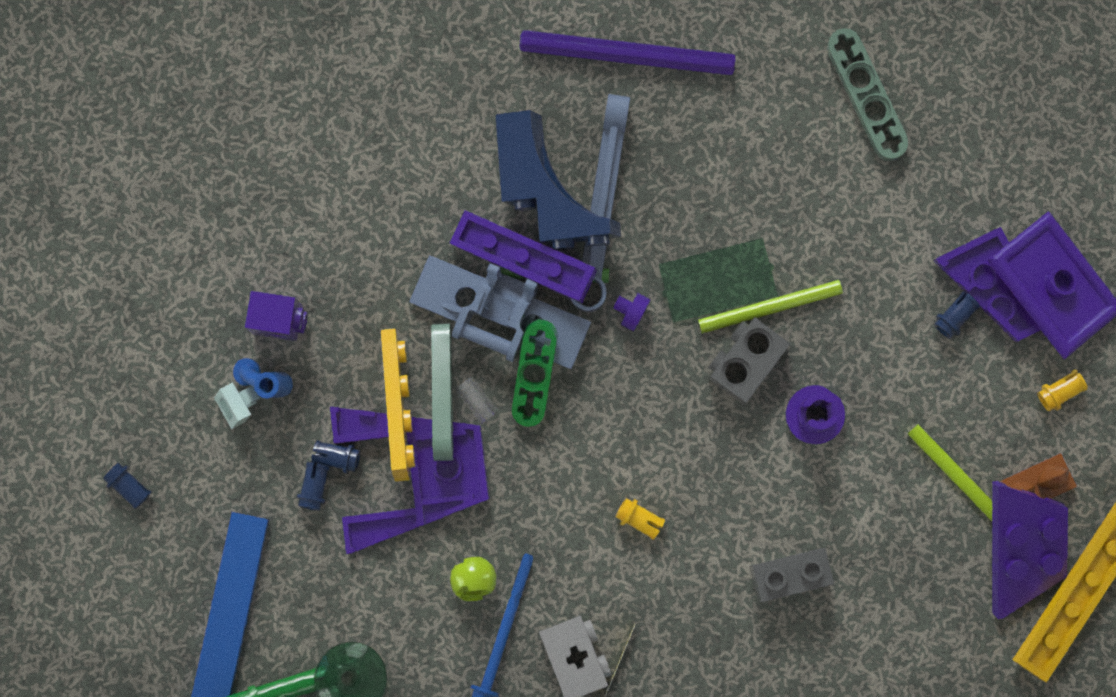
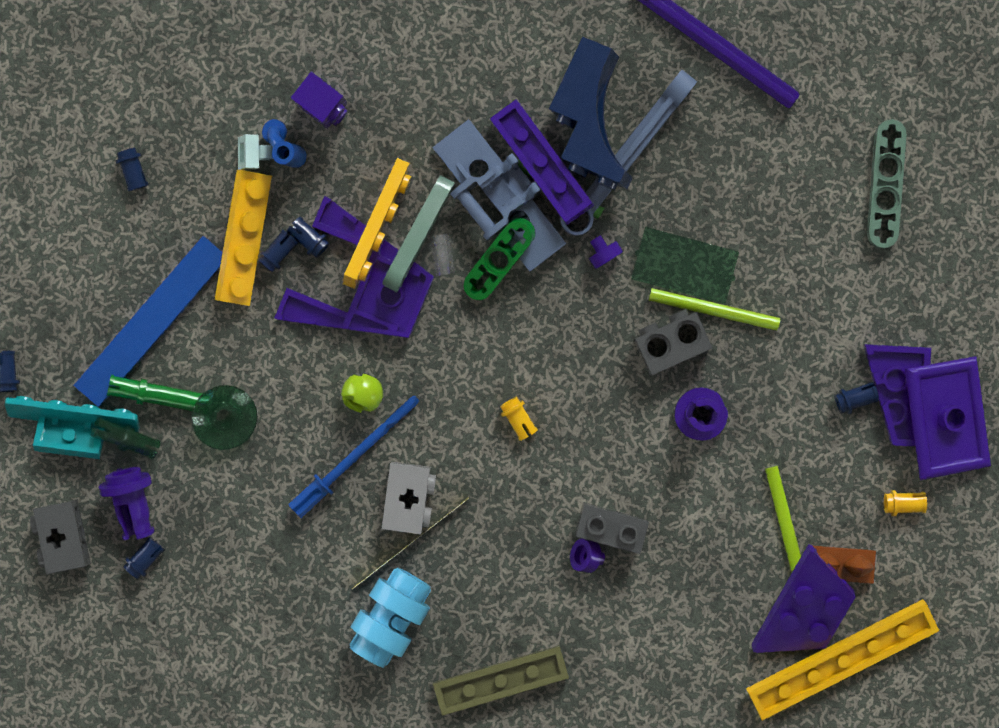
camera: 25 degrees right, 5 degrees up
none -> yellow plate [215,170,272,306]
none -> dark purple tile [570,538,605,573]

